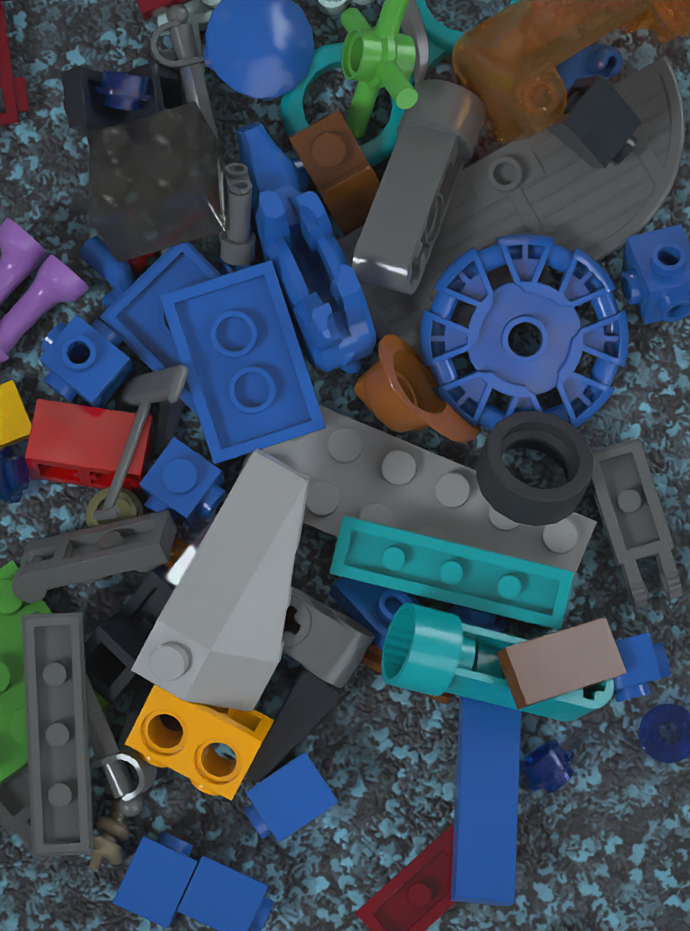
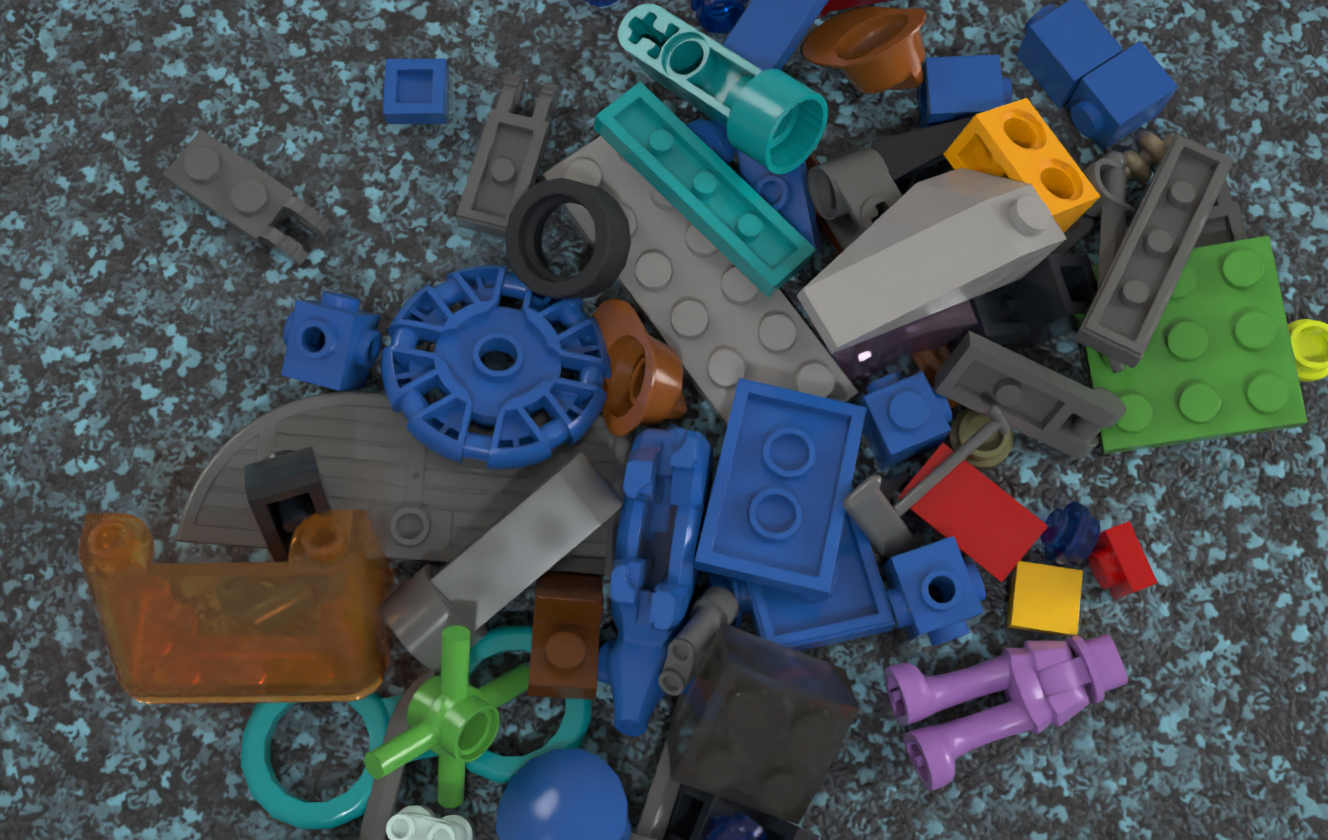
camera: 145 degrees left, 5 degrees down
blue arm [80,236,136,310] -> none
tile [497,617,627,710] -> none
blue plate [613,632,671,702] -> none
none -> dark orange piece [802,6,927,95]

